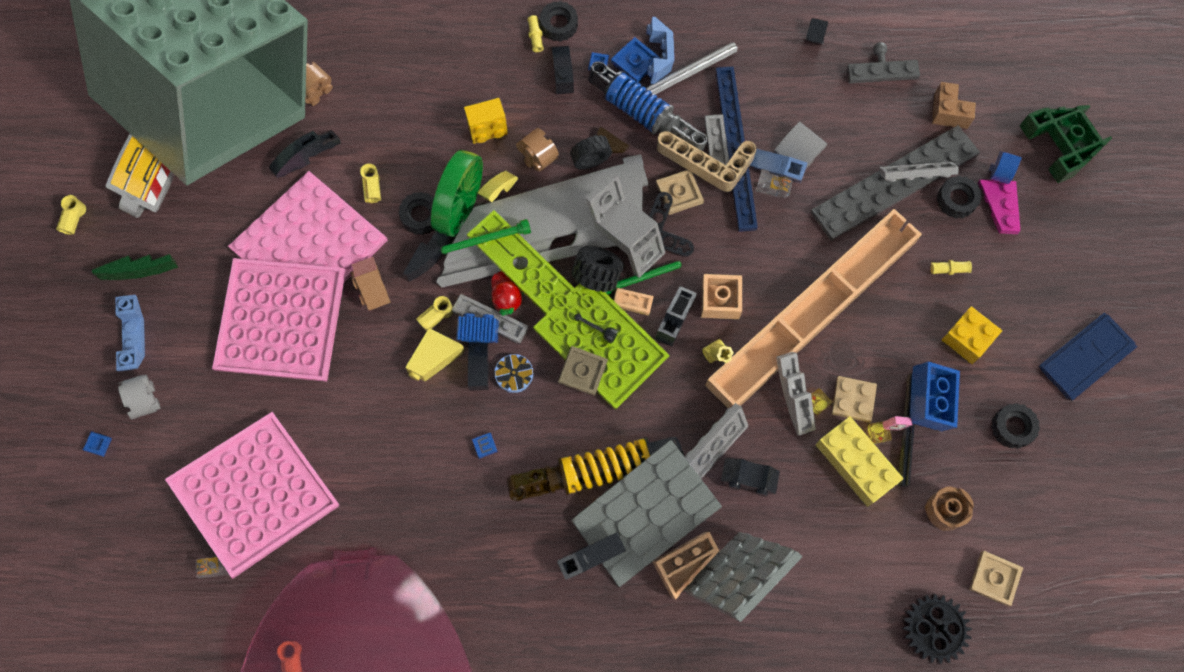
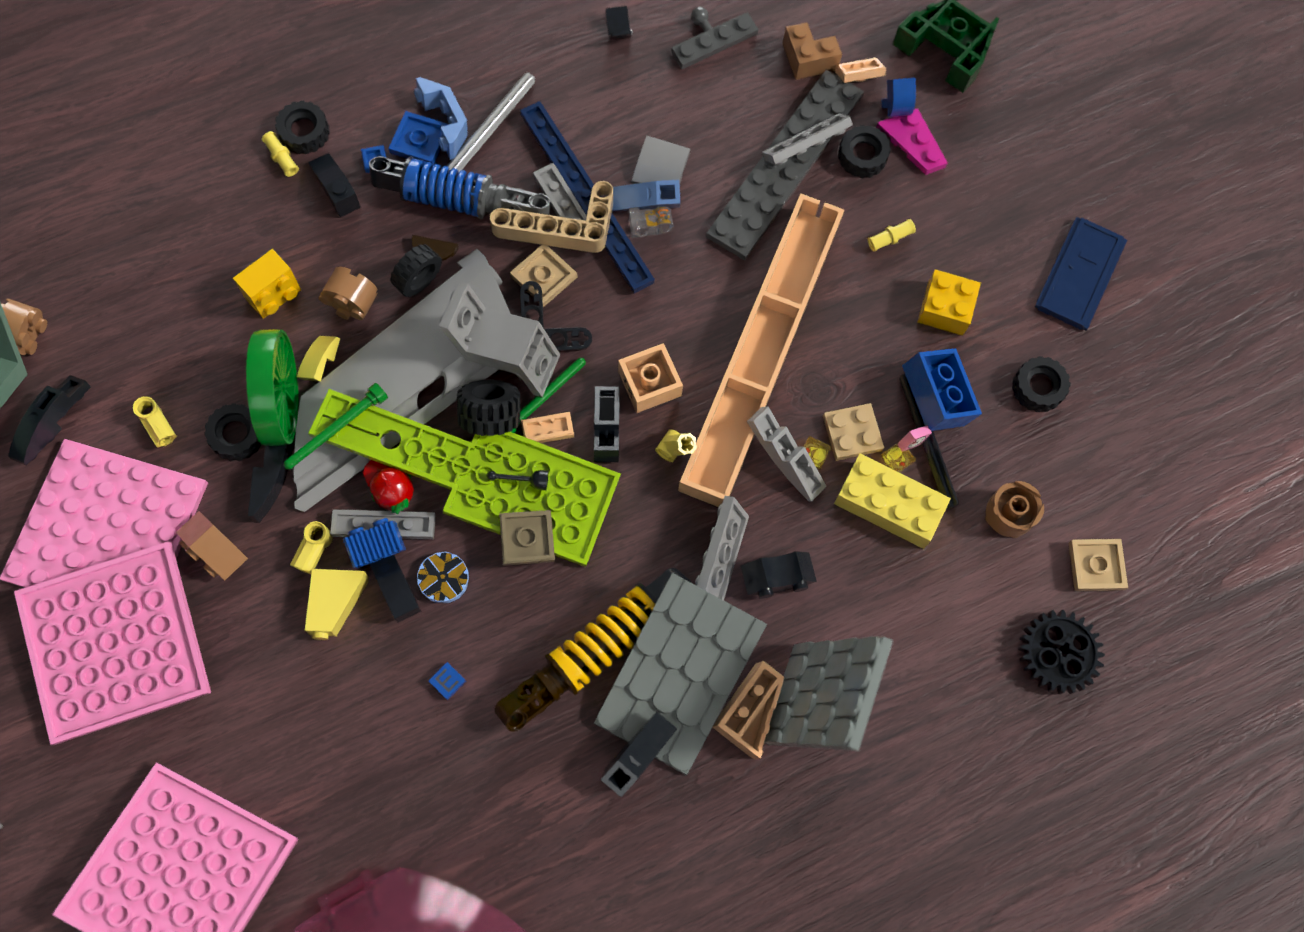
camera: 30 degrees left, 0 degrees up
none -> light nougat plate [835,58,886,83]

